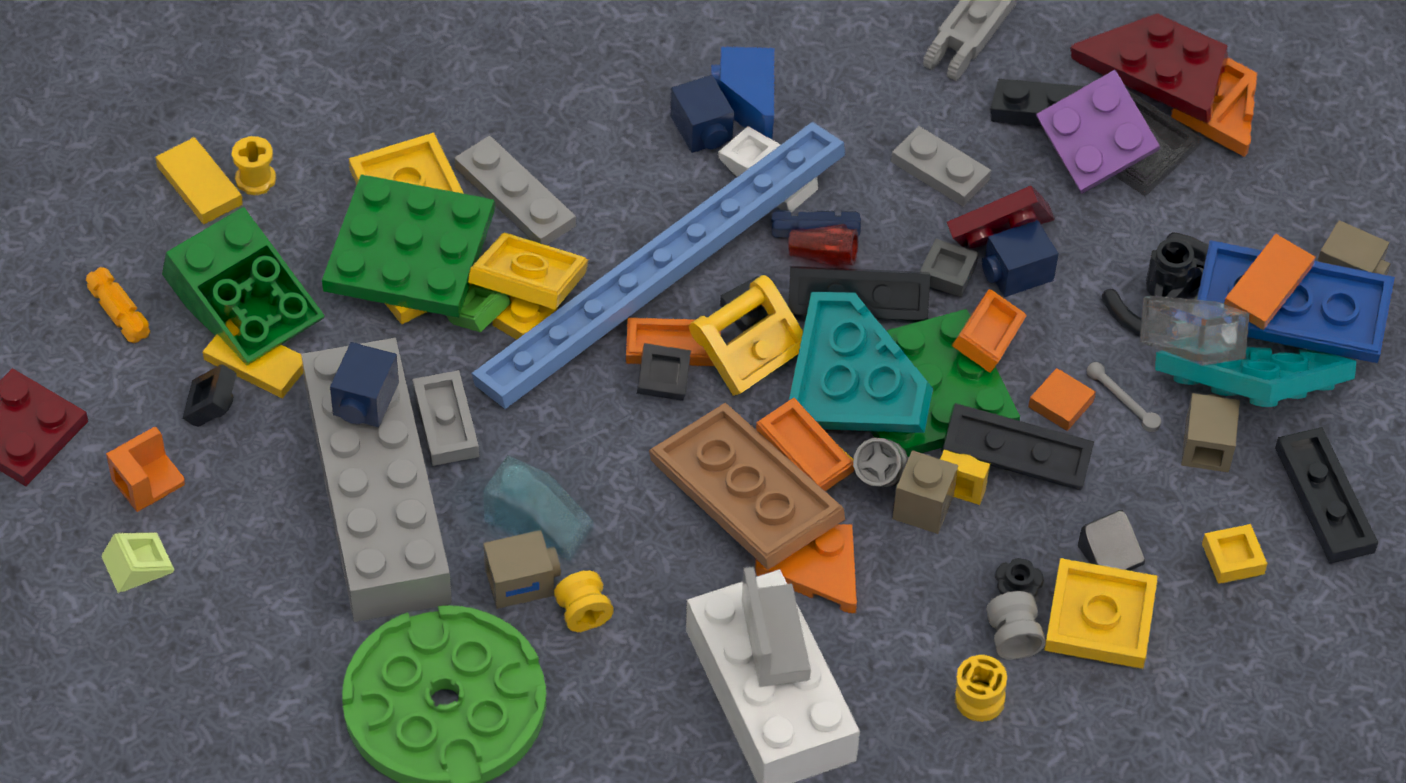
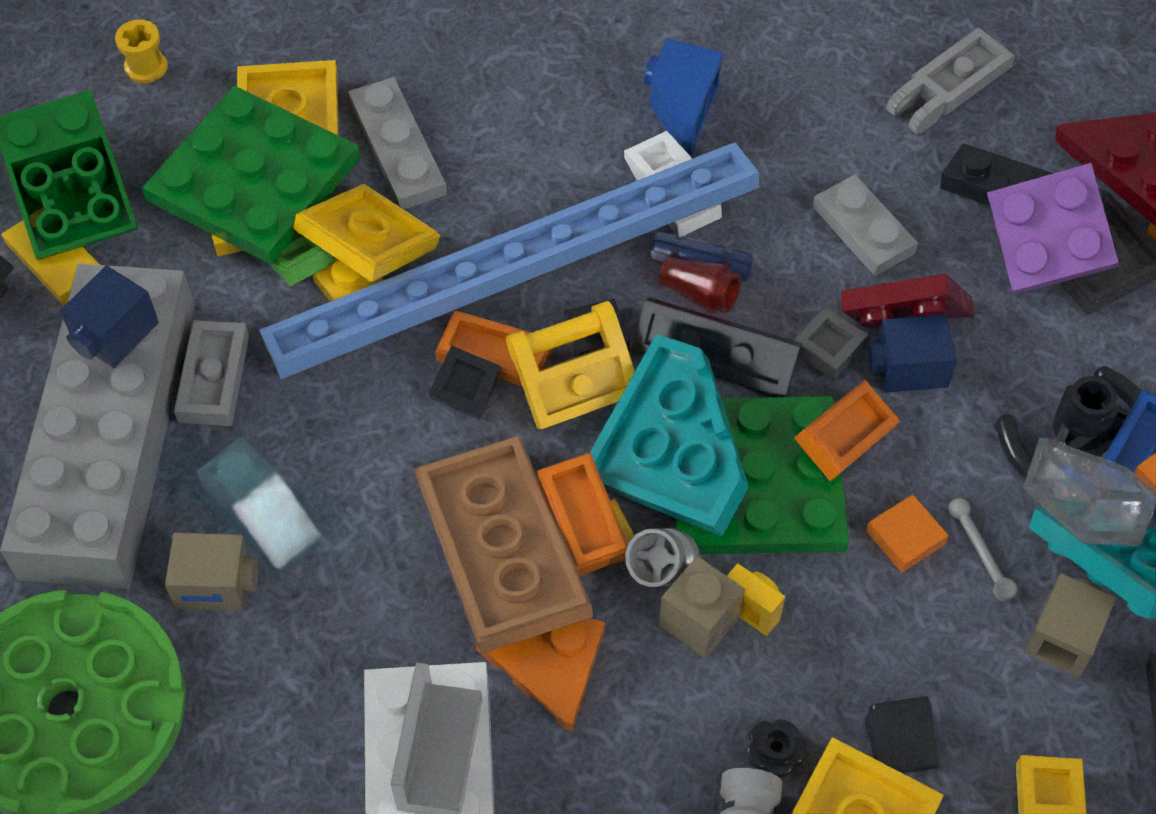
camera: 20 degrees right, 5 degrees up
yellow tile [155,137,243,225] -> none
yellow wheel [554,571,614,632] -> none
dark blue brick [670,75,734,153] -> none
black plate [941,403,1094,490] -> none

